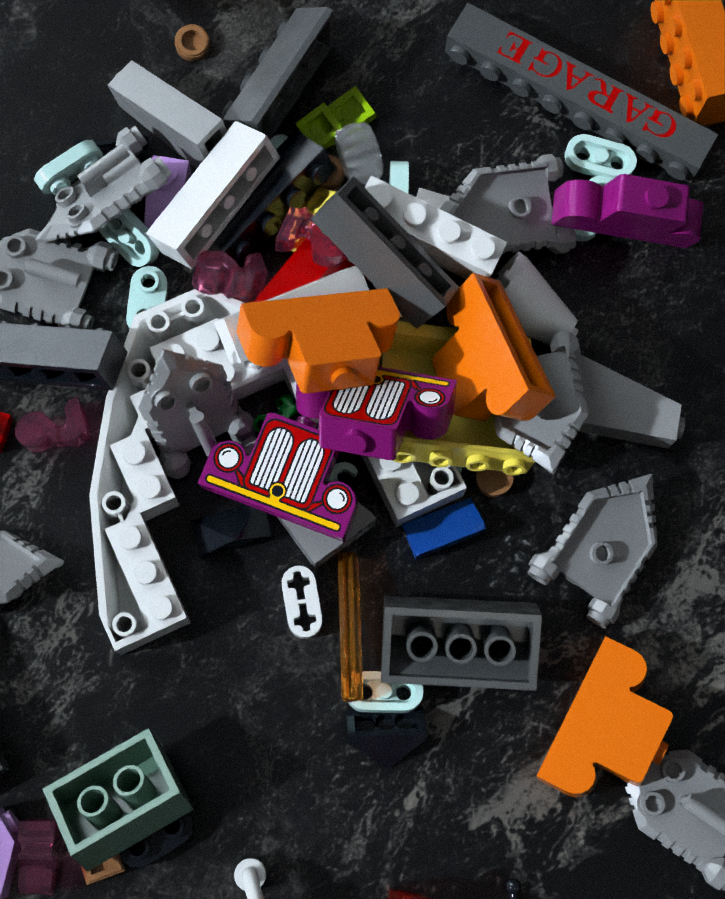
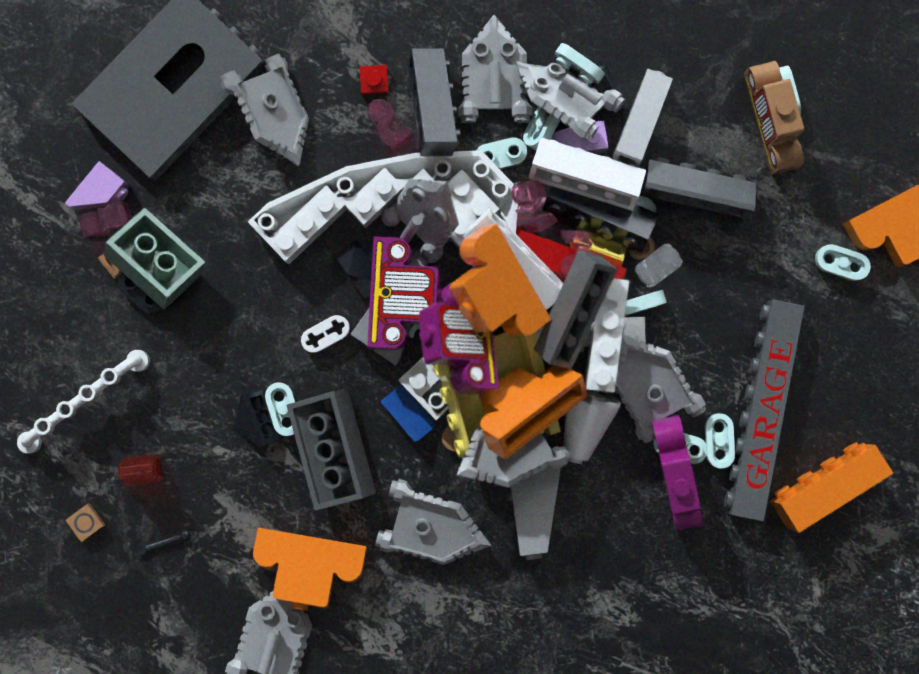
camera: 80 degrees right, 10 degrees up
medium nougat tile [175,24,210,61] -> none
green arm [253,394,298,433] -> none
lime slope [295,86,377,149] -> none
clear orange axle [338,552,363,702] -> none

